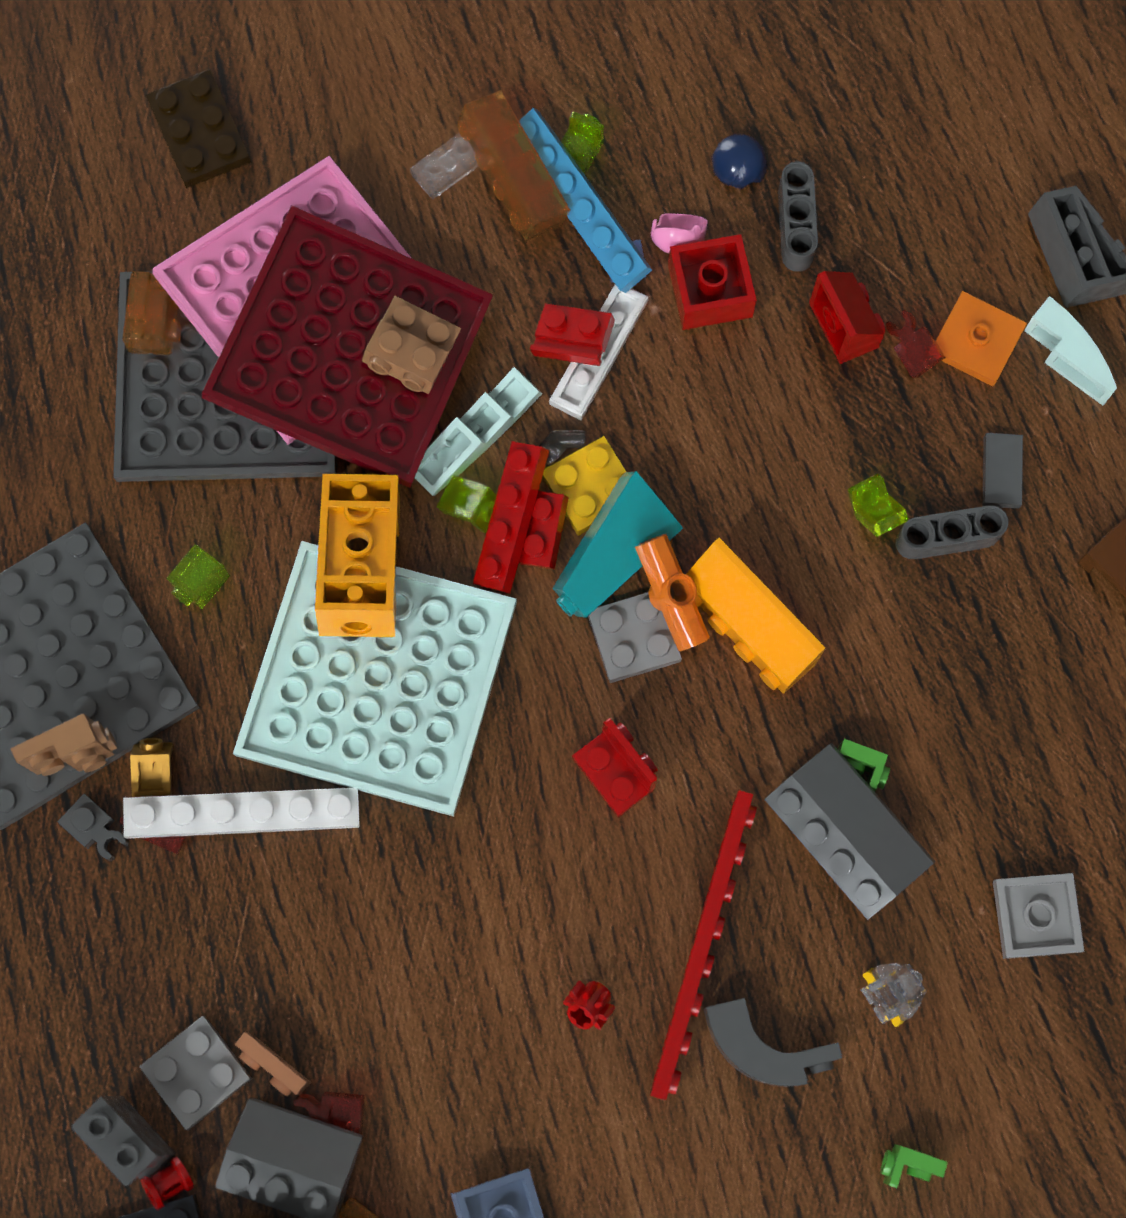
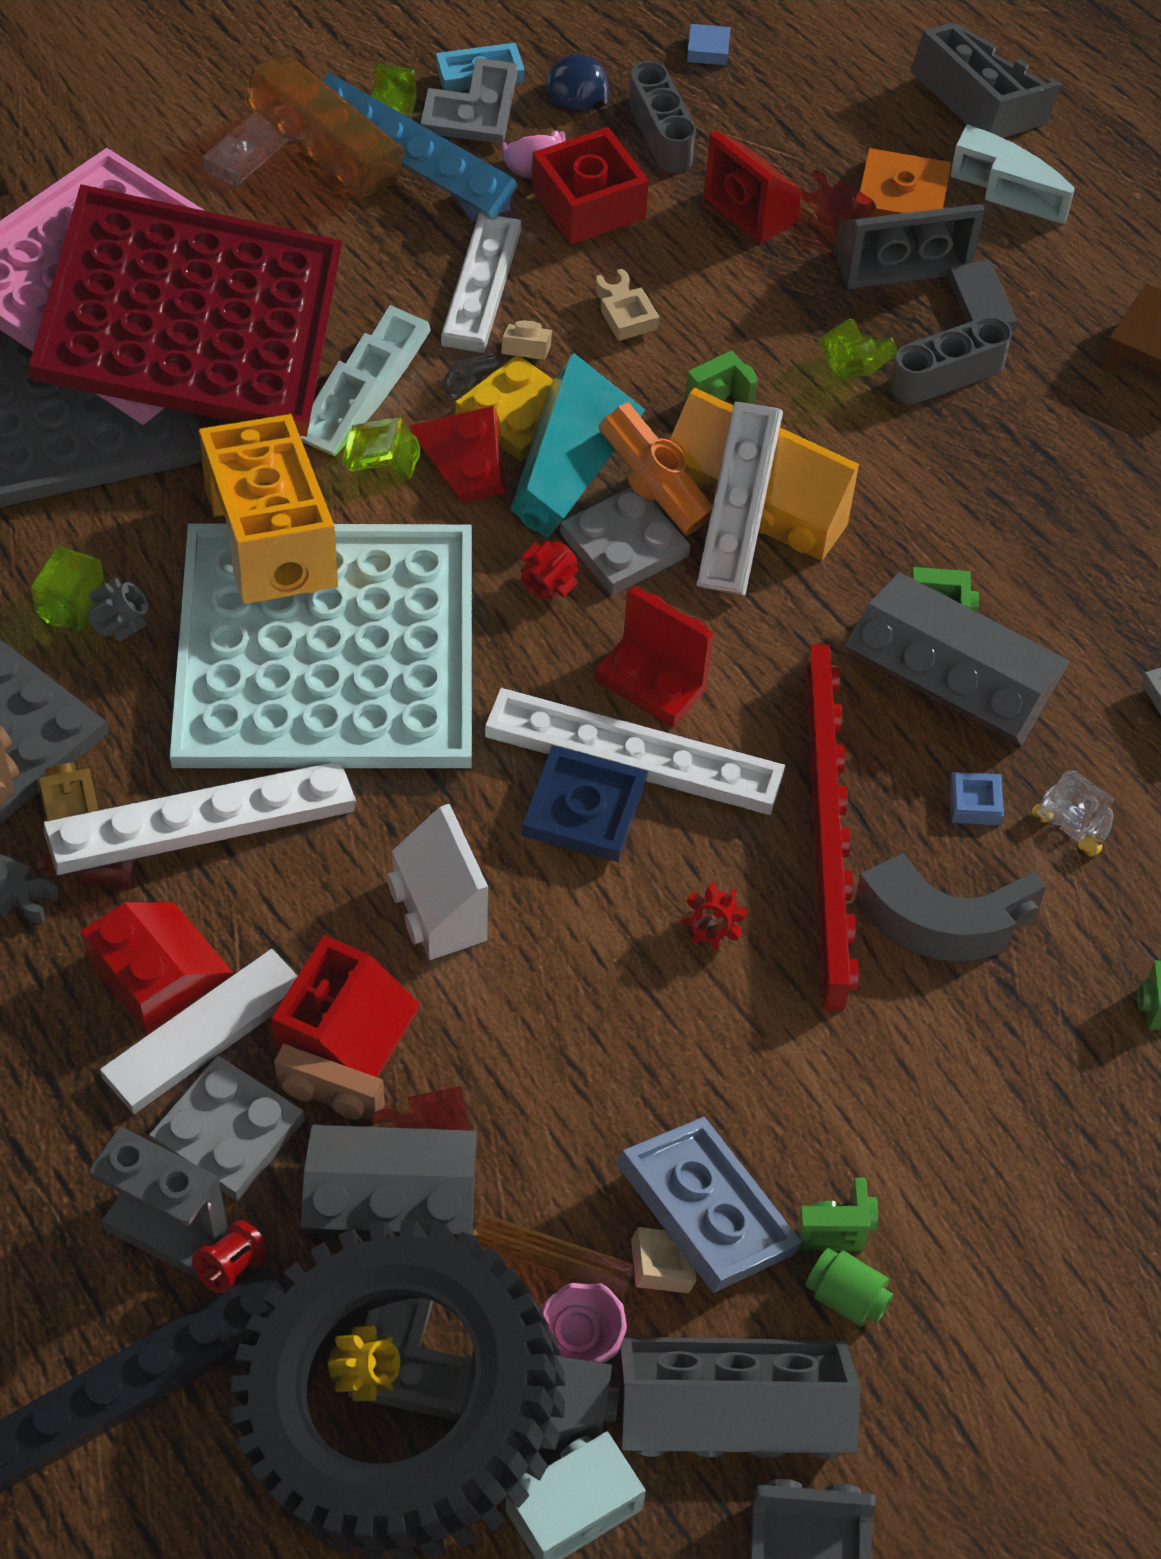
camera: 20 degrees left, 20 degrees down
medium nougat plate [362,296,461,394] -> none
red plate [472,441,550,594] -> none
red plate [530,304,615,366] -> none
none -> red slope [80,902,234,1035]
none -> dark grey gear [87,578,148,642]
none -> white tile [100,949,297,1114]
none -> red slope [271,935,420,1078]
none -> white slope [386,804,488,961]
none -> light grey plate [421,58,518,144]
none -> medium azure plate [436,43,525,92]
none -> white plate [485,688,785,815]
none -> tan plate [501,320,552,360]
none -> red gear [520,540,579,600]
none -> dark blue plate [522,746,648,862]
none -> tan plate [596,269,659,341]
none -> bright green bracket [684,350,758,404]
none -> medium blue tile [687,24,731,65]
none -> white tile [696,401,783,596]
none -> dark grey slope [834,204,985,289]
none -> medium blue tile [949,772,1004,825]

